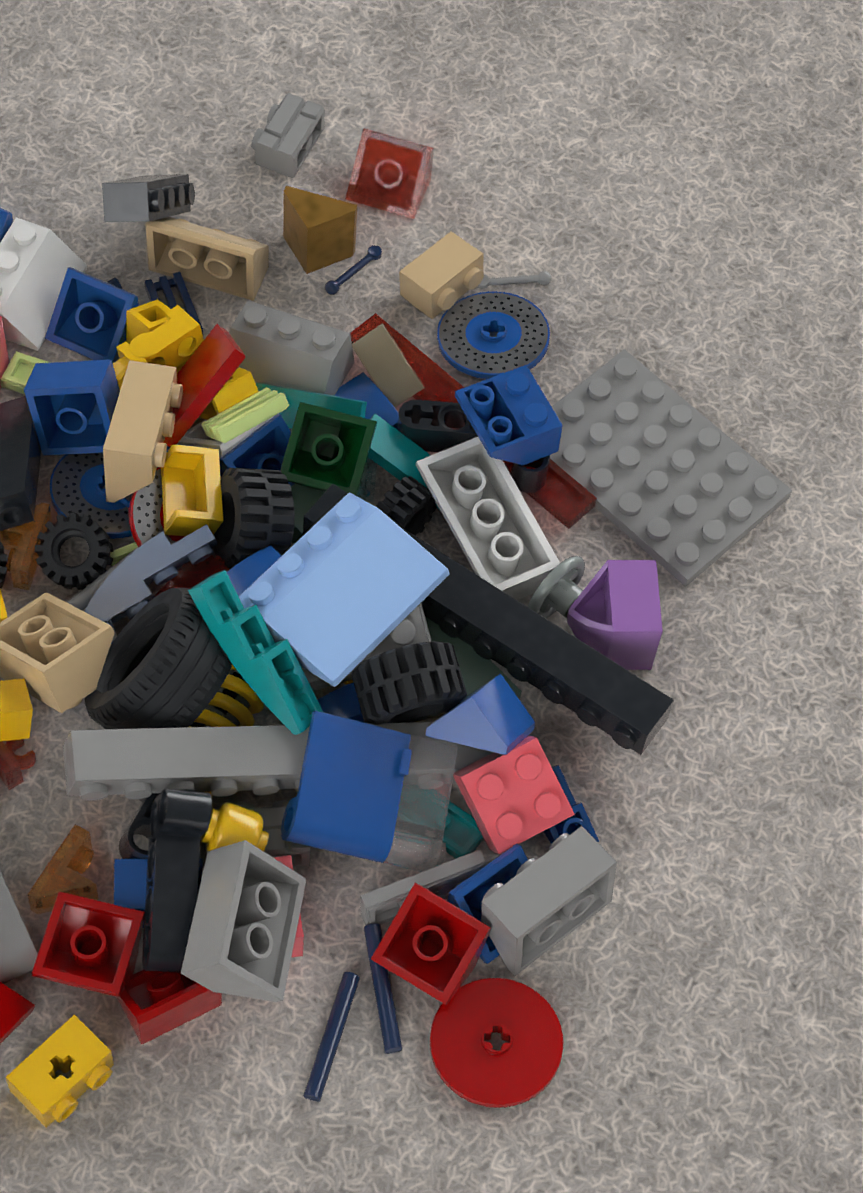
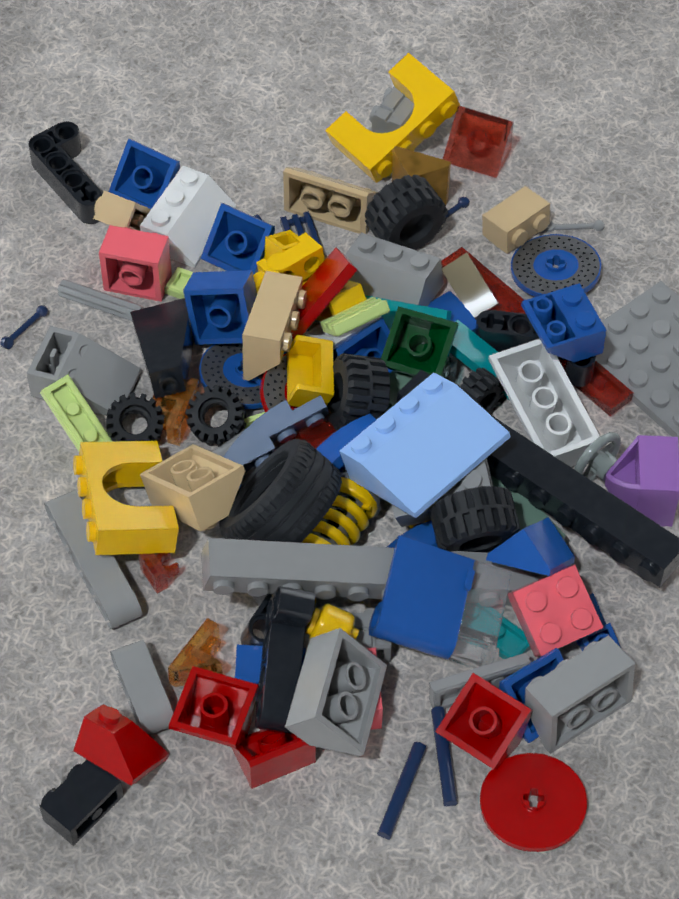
camera: 10 degrees right, 5 degrees down
yellow brick [6,1015,114,1128] -> none
brick [102,174,195,222] -> none
teal slope [188,570,324,735] -> none
none -> yellow arch [325,53,460,183]
none -> black tyre [365,175,448,250]

